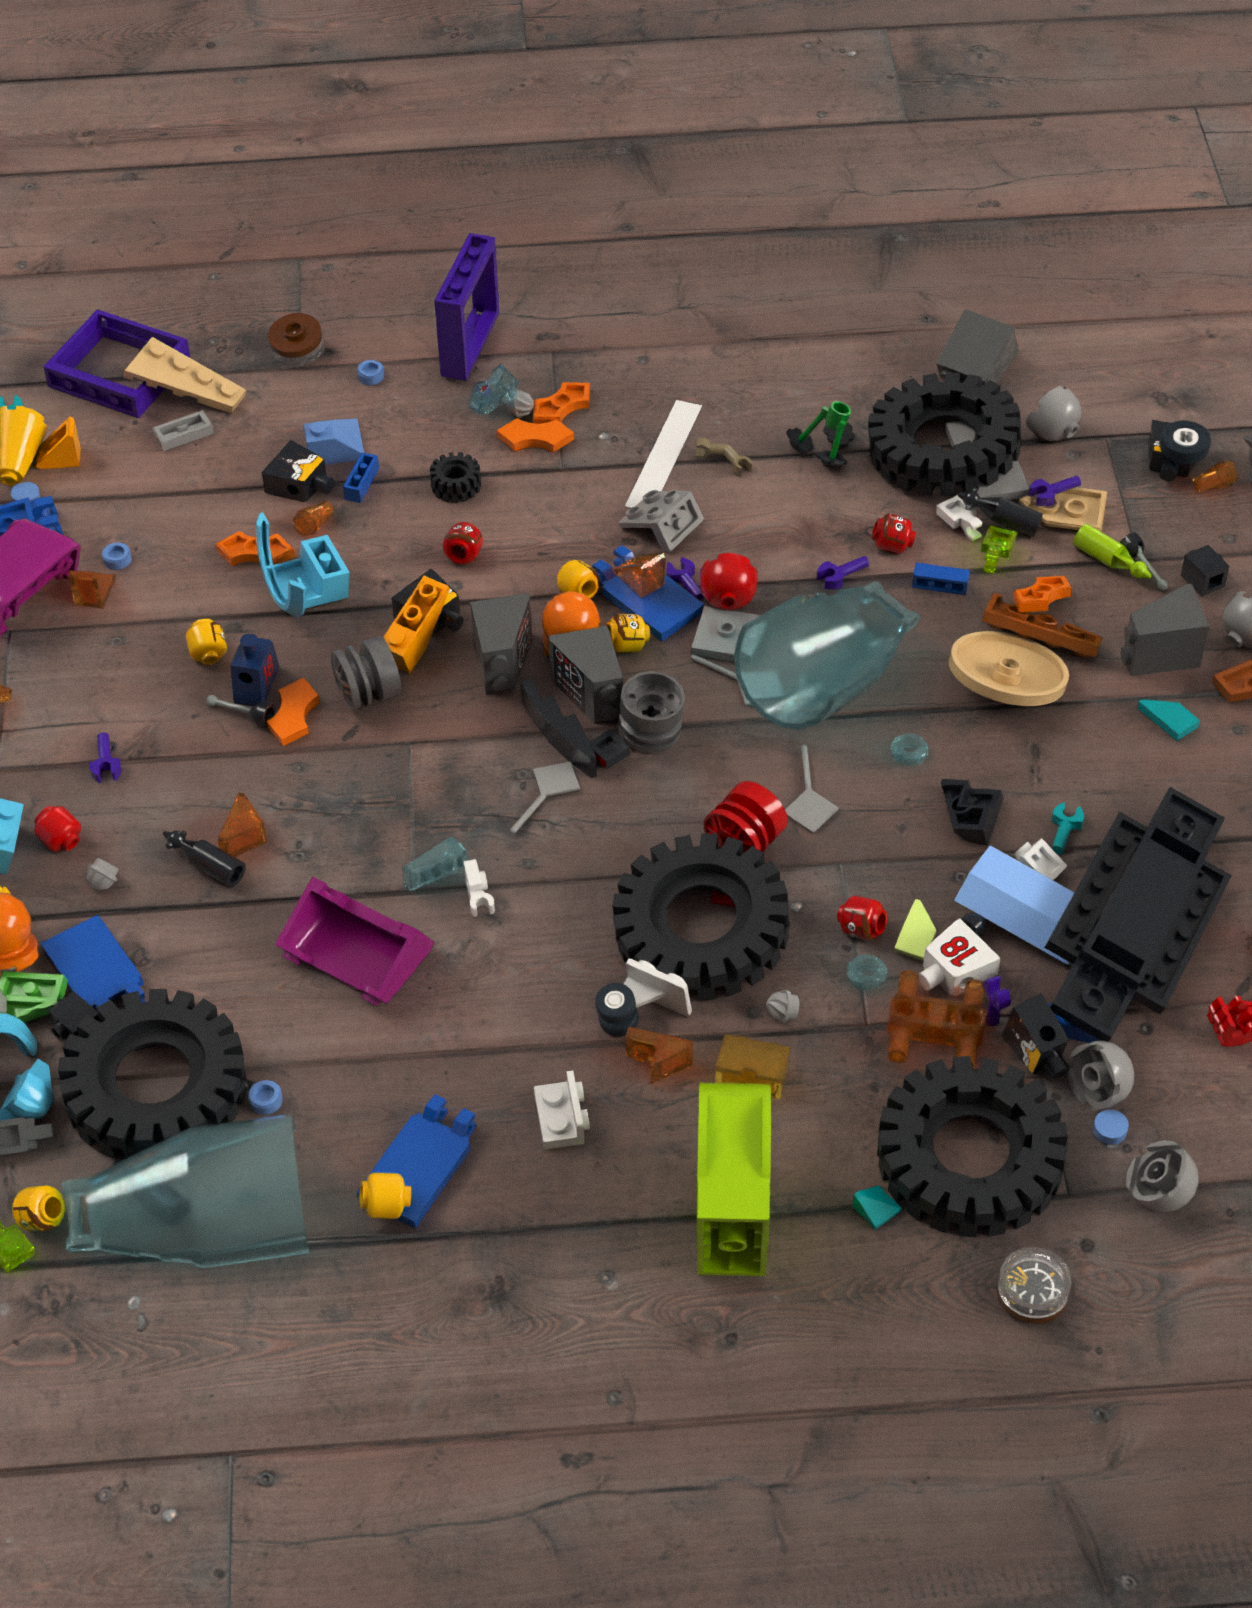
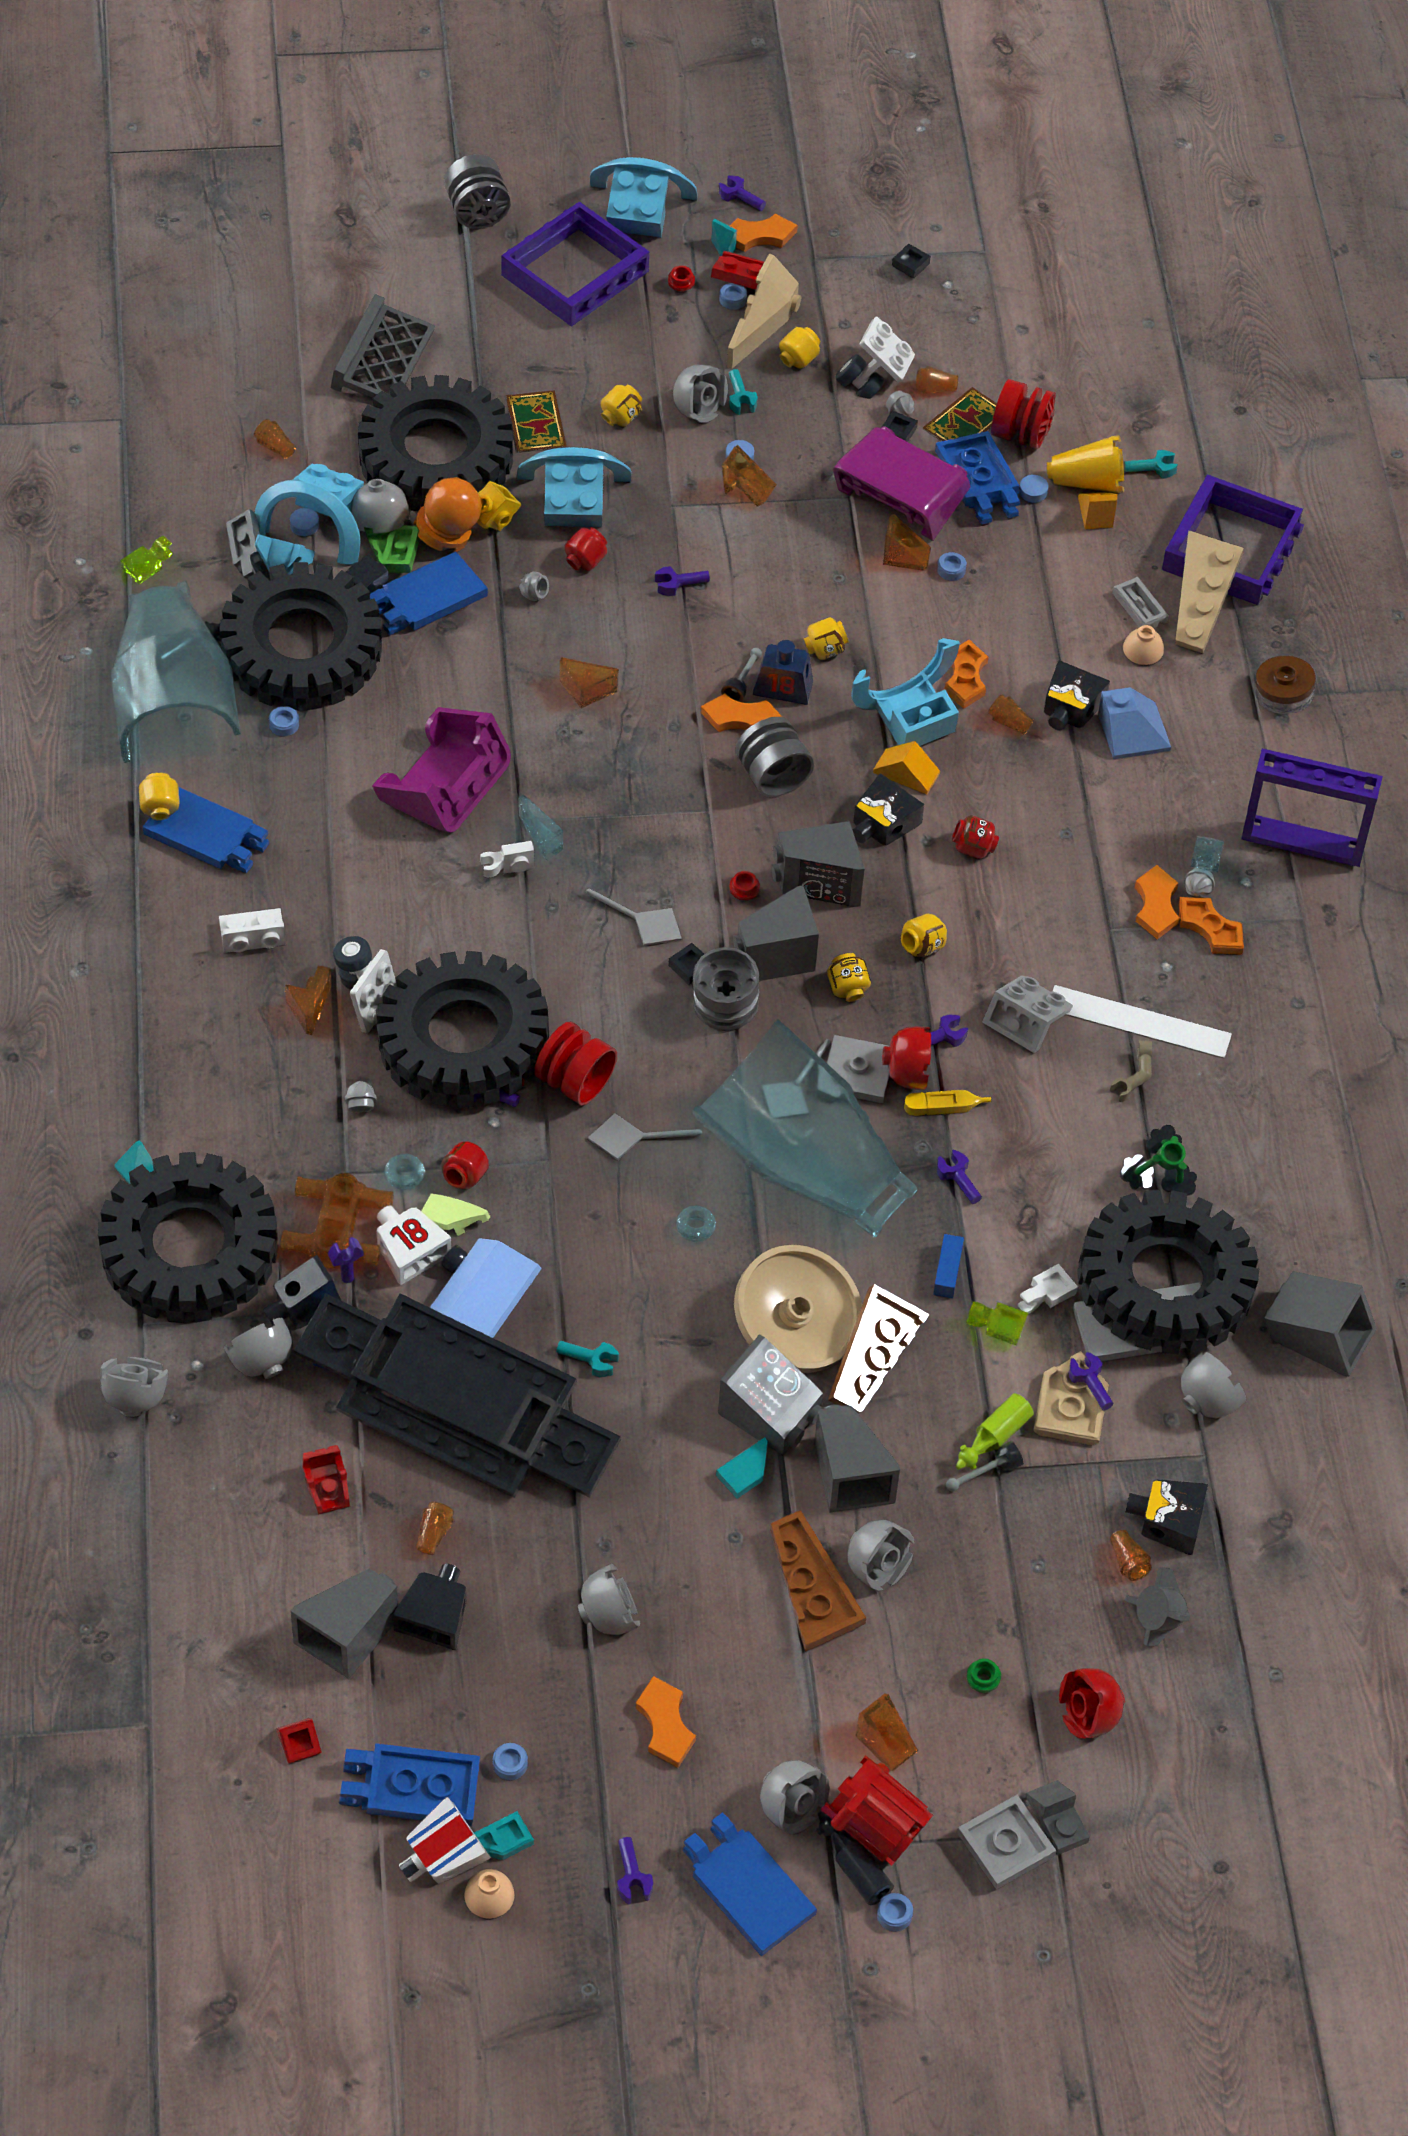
camera: 85 degrees right, 5 degrees up
yellow head [12,1185,65,1232] -> none
black wheel [163,830,246,887] -> none
blue piece [343,452,379,503] -> none
medium blue tile [357,360,384,385] -> none
light orange slope [383,576,450,674] -> none
black tyre [430,452,481,503] -> none
black slope [520,678,597,778] -> none
orange tile [541,591,600,656] -> none
blue tile [592,545,704,642] -> none
clear orange slope [613,552,666,598] -> none
lime brick [696,1082,771,1276] -> none
clear yellow brick [715,1034,791,1099] -> none
red head [871,513,916,555] -> none
black slope [941,779,1003,846] -> none
black wheel [958,488,1043,537] -> none
clear piece [997,1247,1072,1324] -> none
orange tile [1013,576,1071,613] -> none
white bracket [1014,838,1067,880] -> none
medium blue tile [1093,1109,1129,1145] -> none
black bush [1159,420,1211,464] -> none
black brick [1181,545,1229,597] -> none
none -> slope [718,1334,824,1456]
none -> red plate [729,871,760,900]
none -> light orange slope [873,741,940,795]
none -> yellow piece [904,1090,991,1116]
none -> light nougat brick [1123,625,1164,665]

